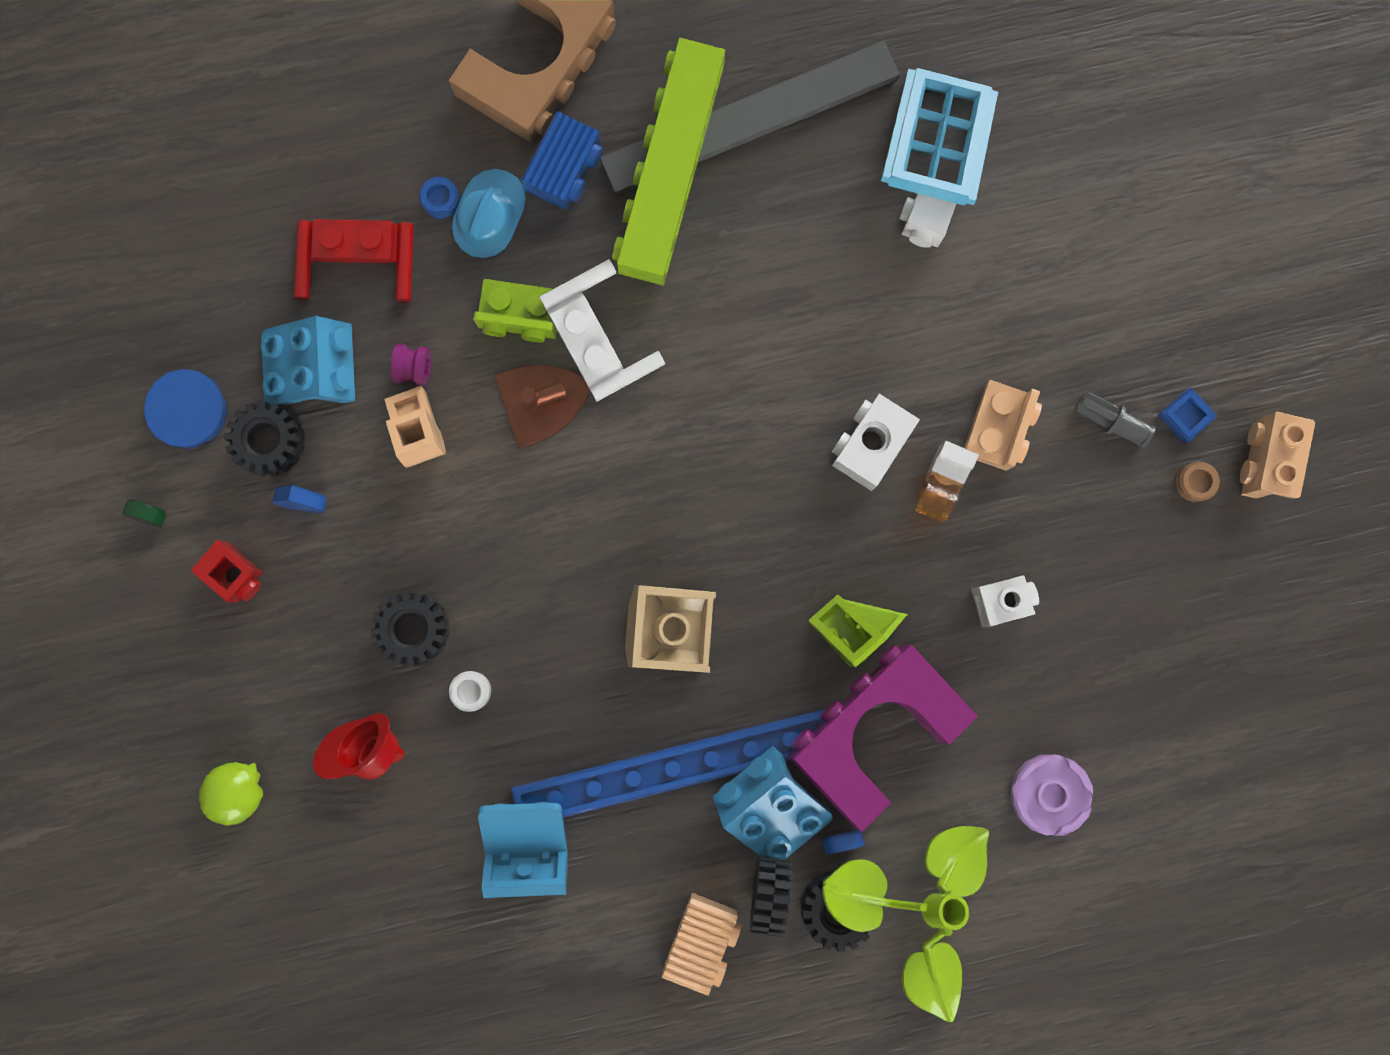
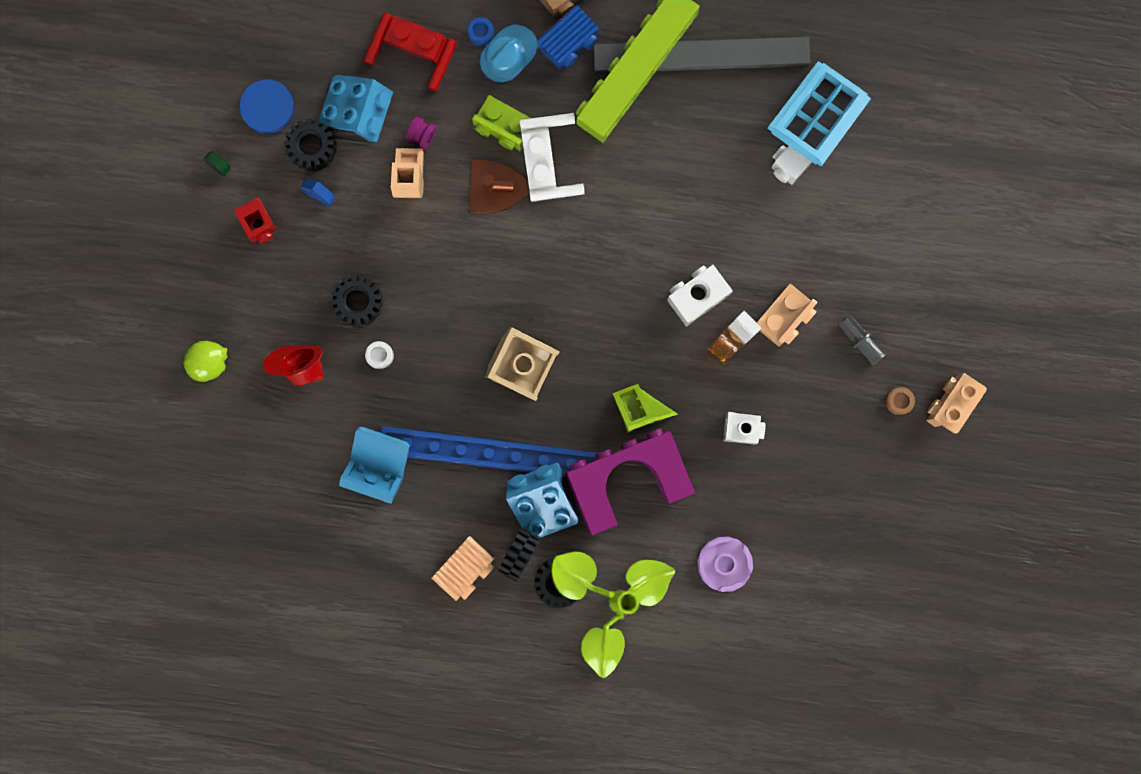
camera: 25 degrees right, 0 degrees up
blue tile [822,830,865,854] -> none
blue tile [1158,387,1217,444] -> none

